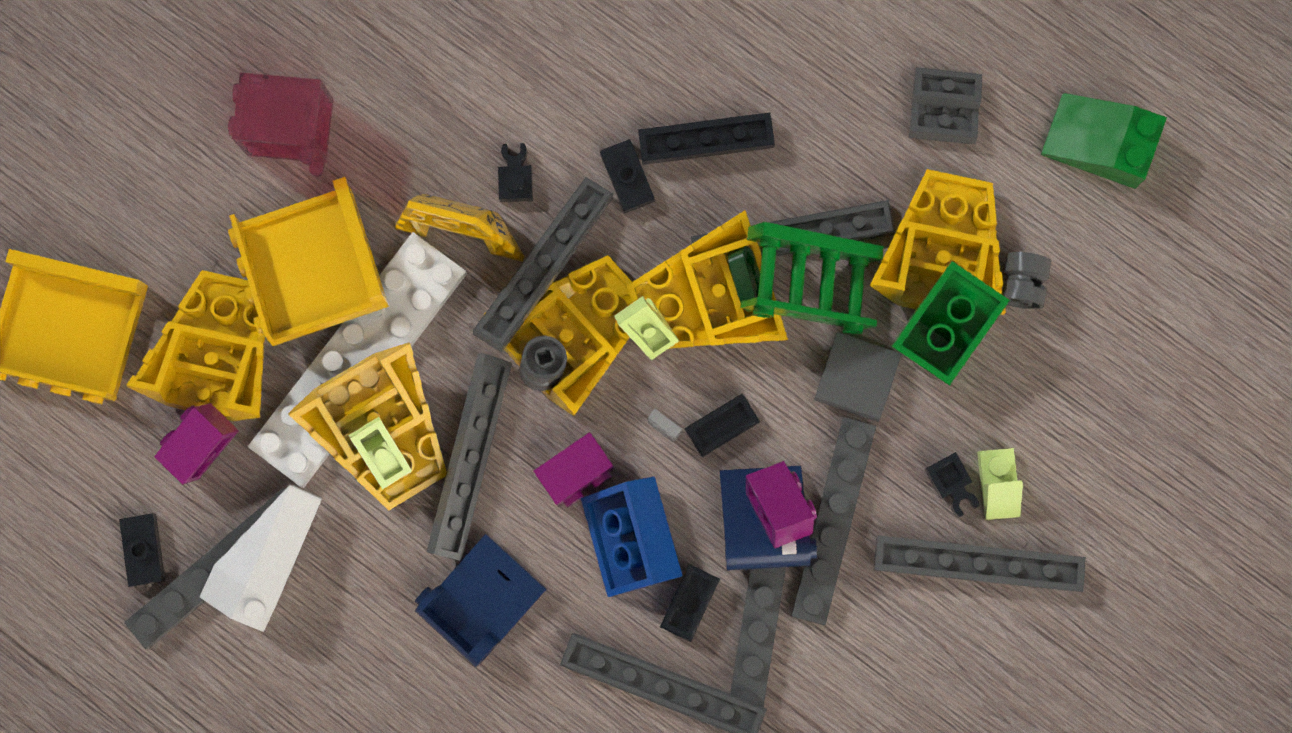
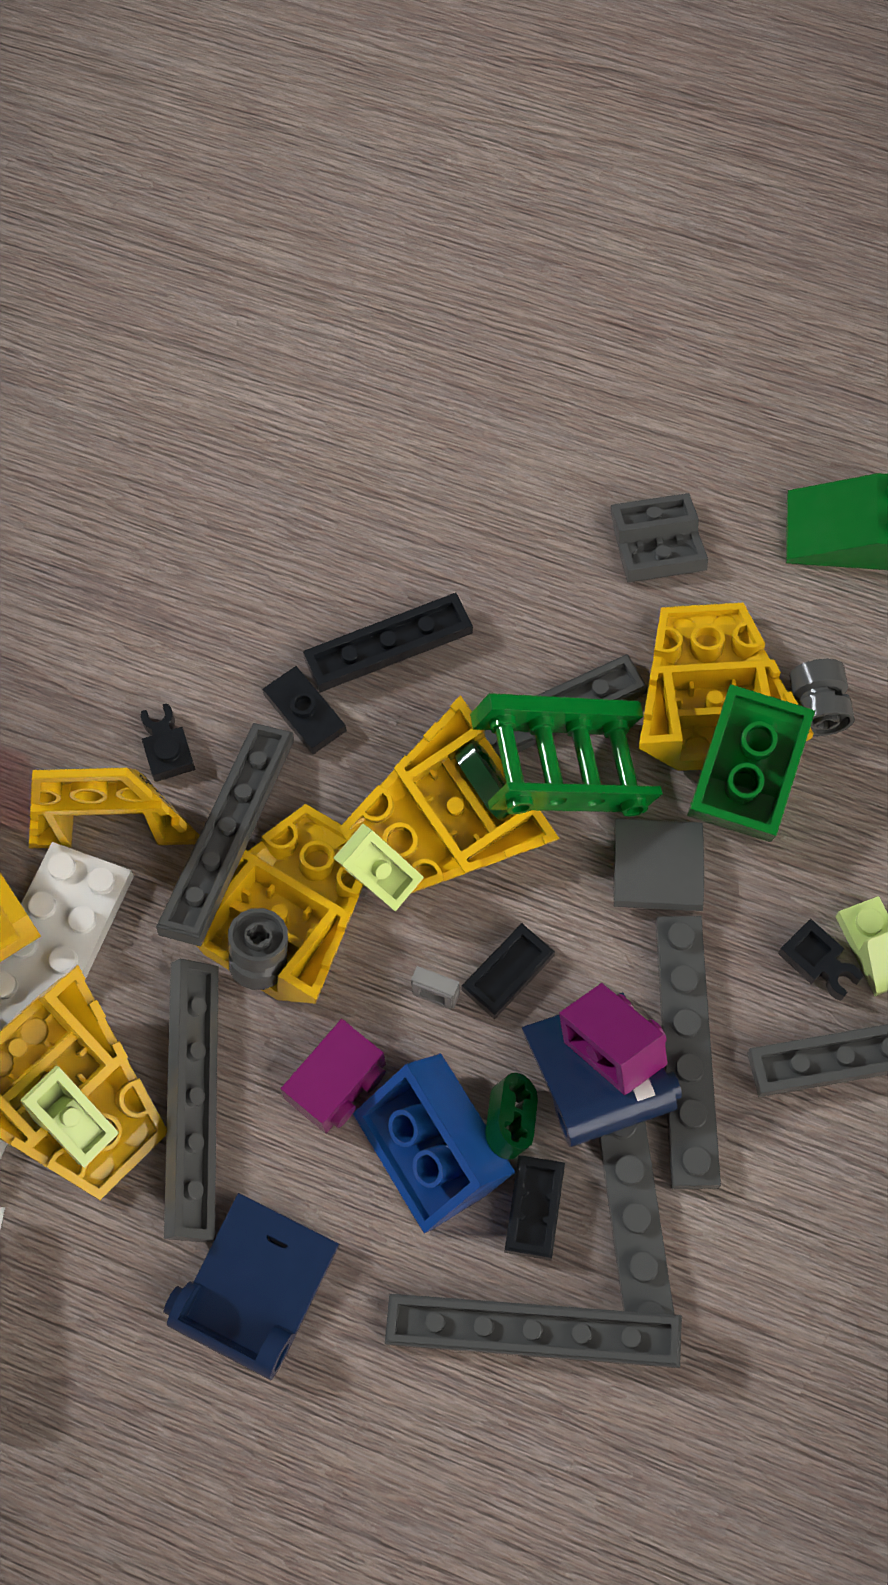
camera: 20 degrees left, 15 degrees down
none -> dark green beam [486,1072,538,1160]

